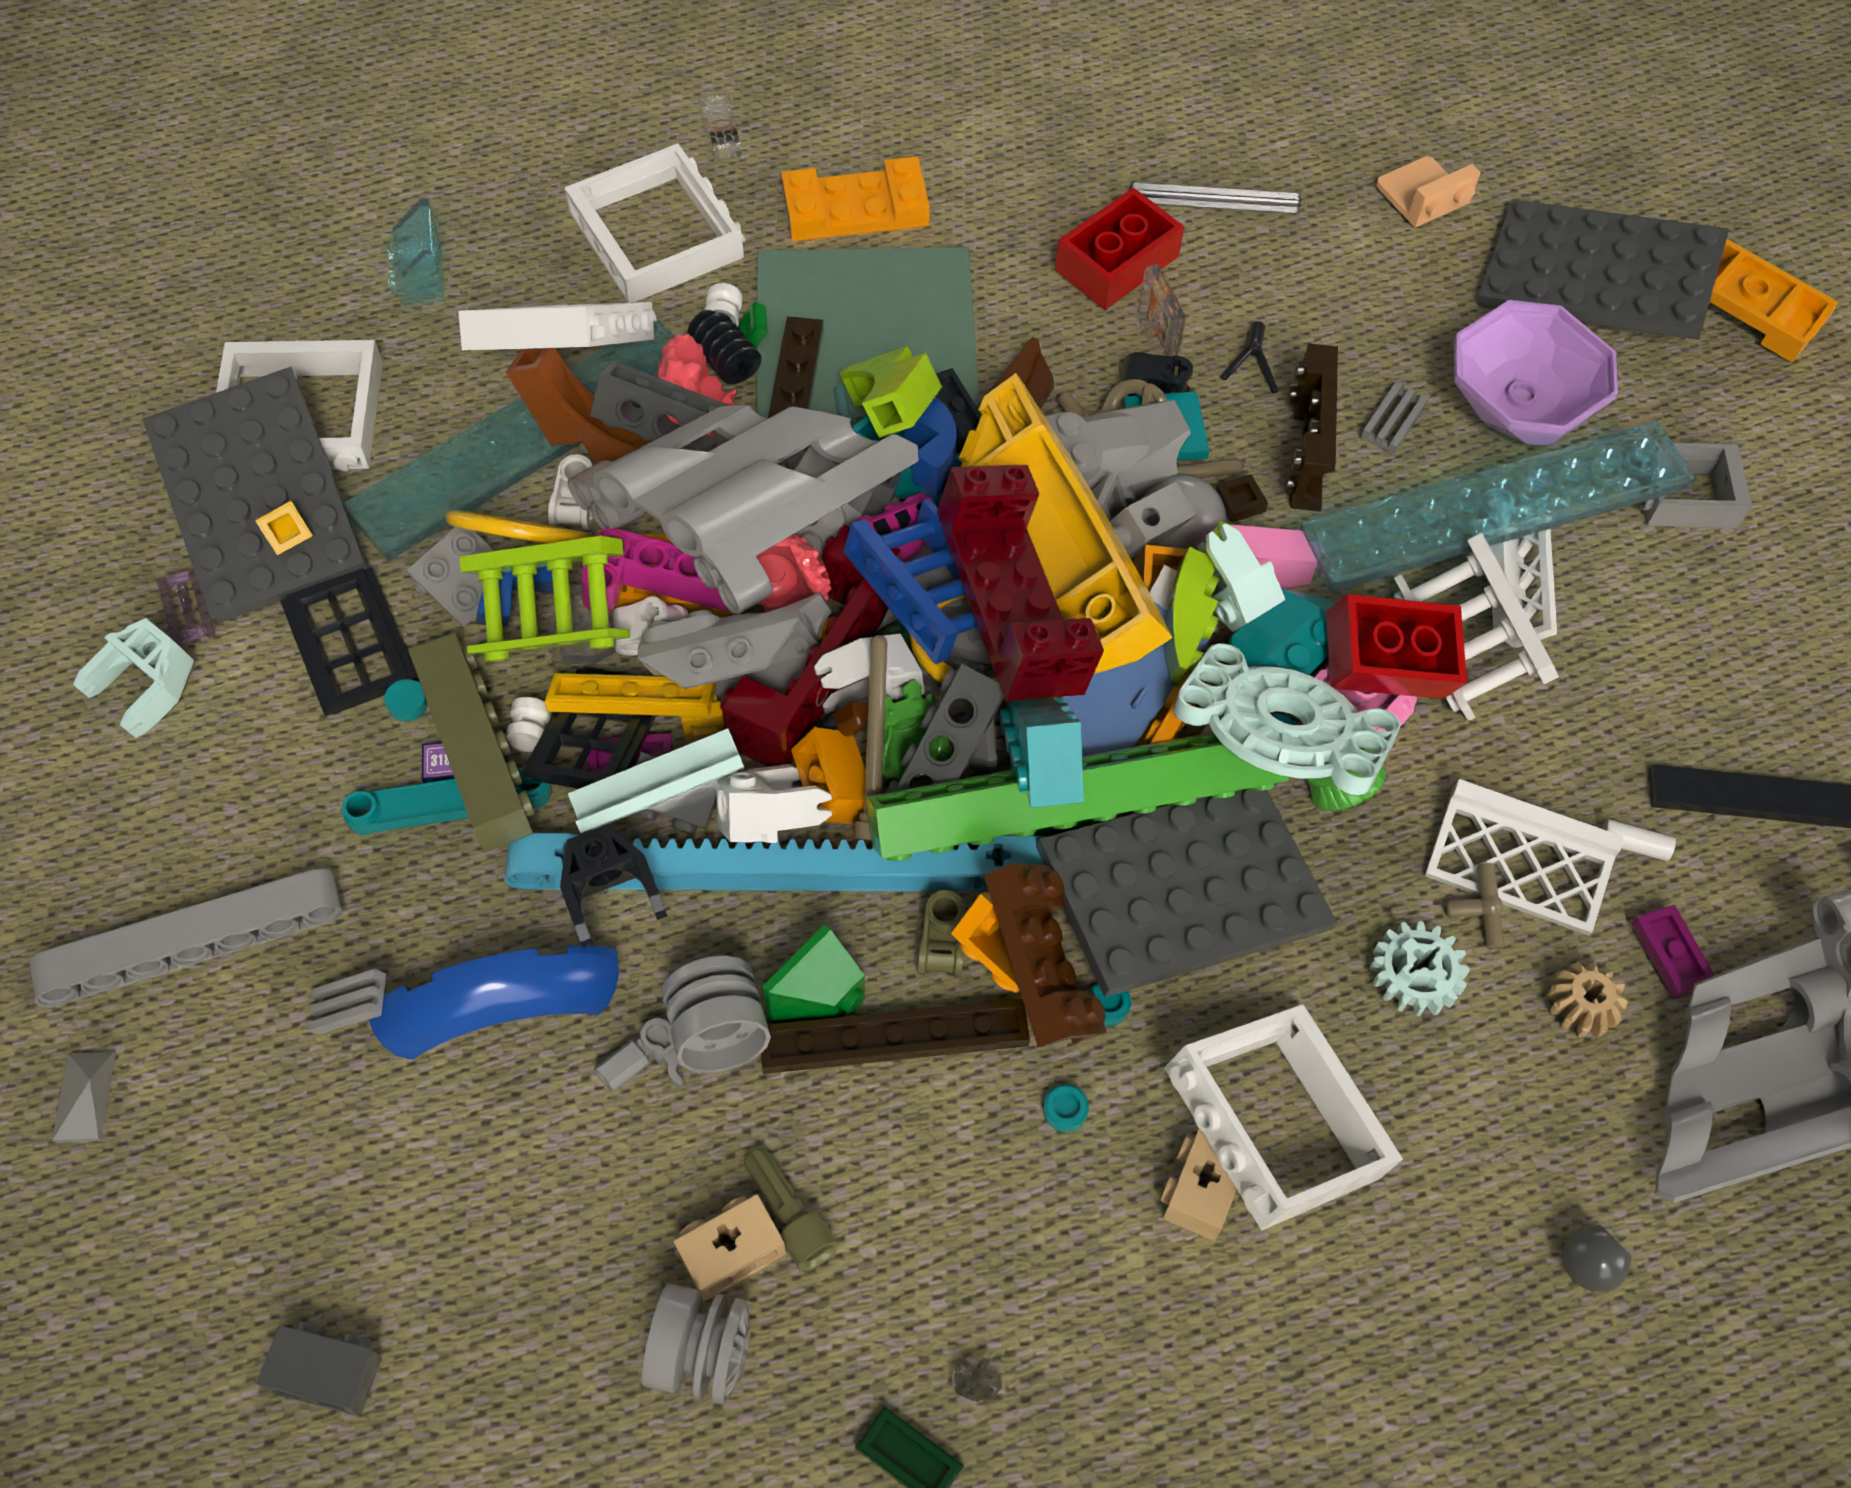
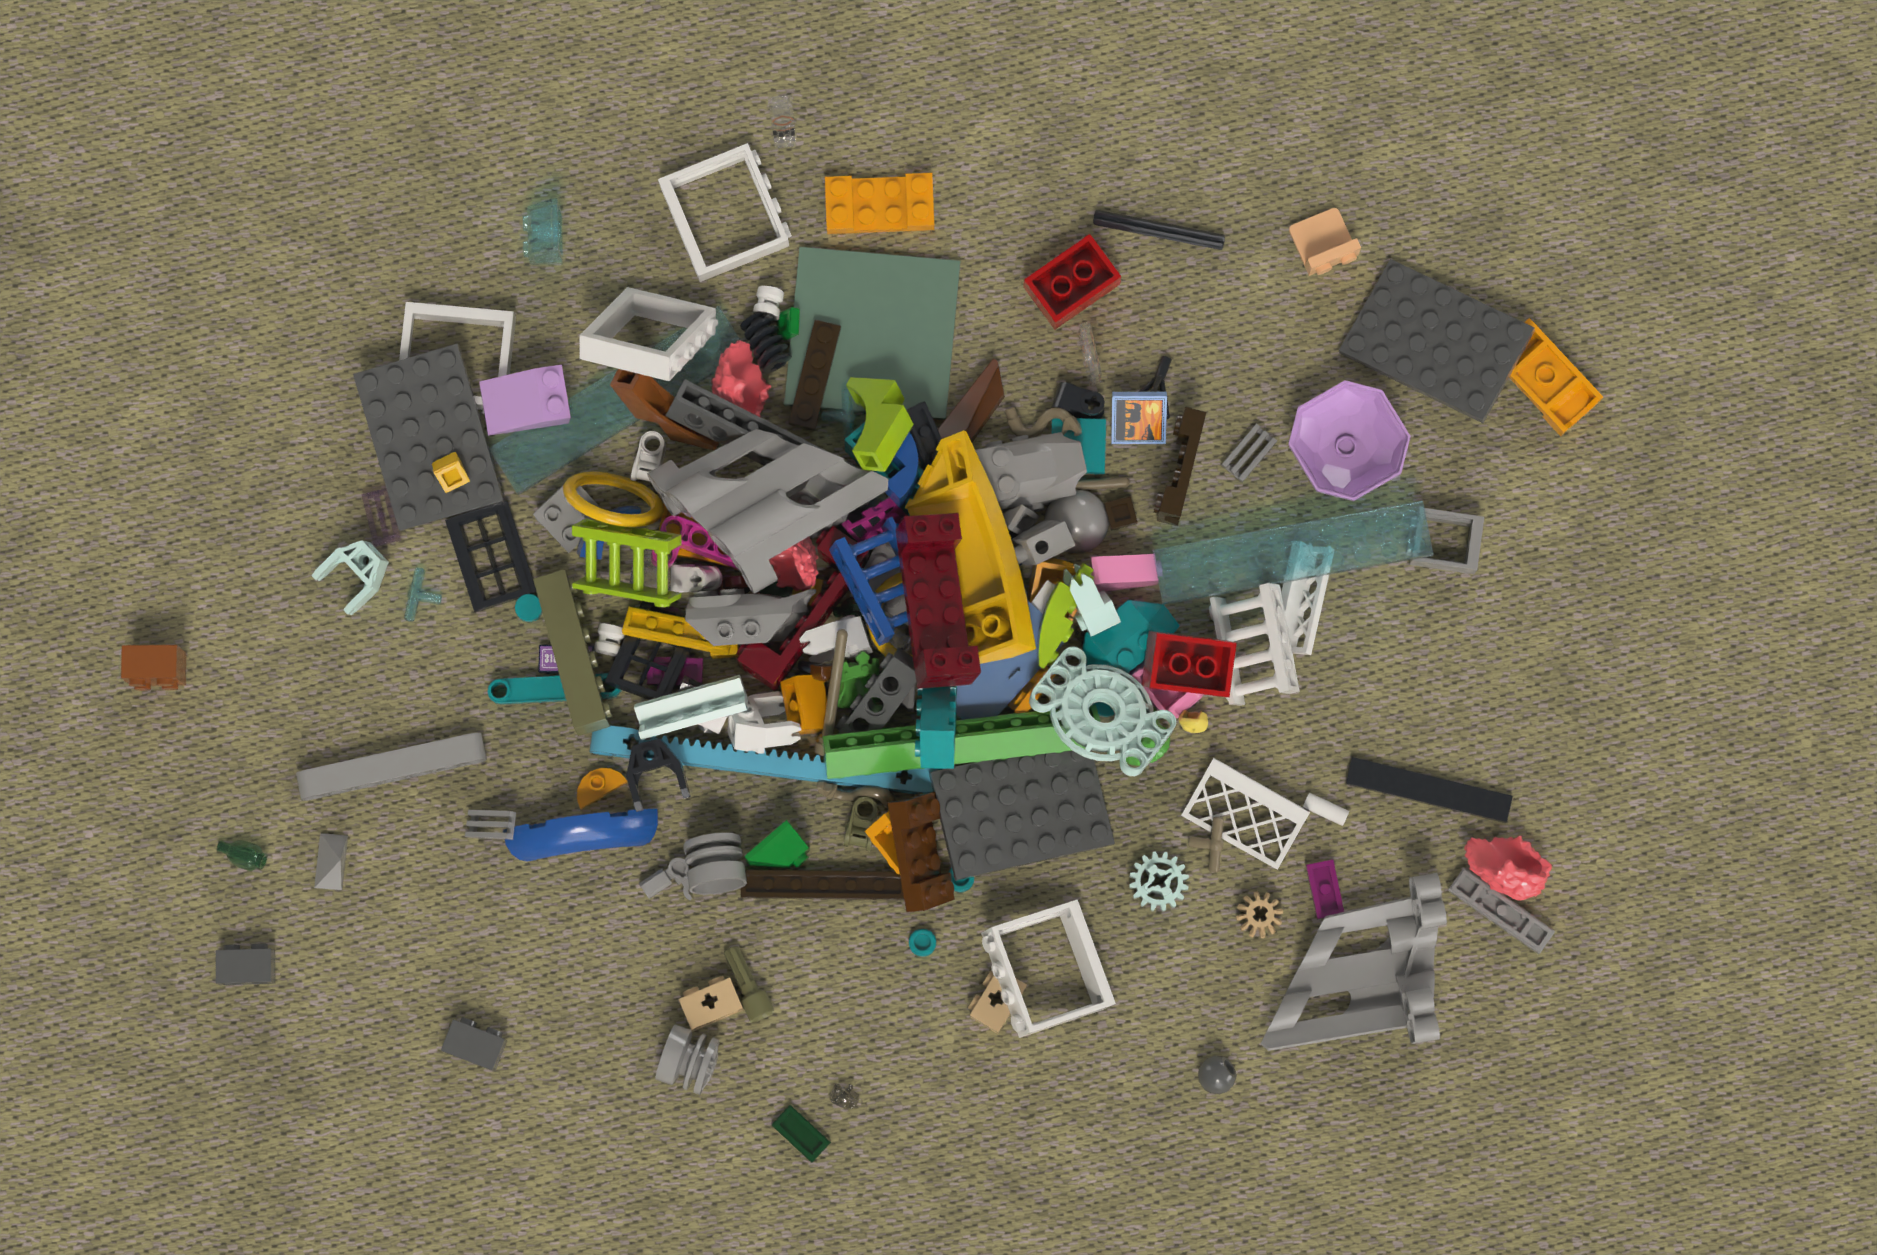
camera: 10 degrees right, 20 degrees up
none -> clear light blue piece [404,567,442,622]
none -> lavender slope [479,365,571,436]
none -> light orange plate [577,768,628,810]
none -> dark tan animal [816,781,897,807]
none -> tile [1111,392,1167,444]
none -> light yellow piece [1178,710,1208,733]

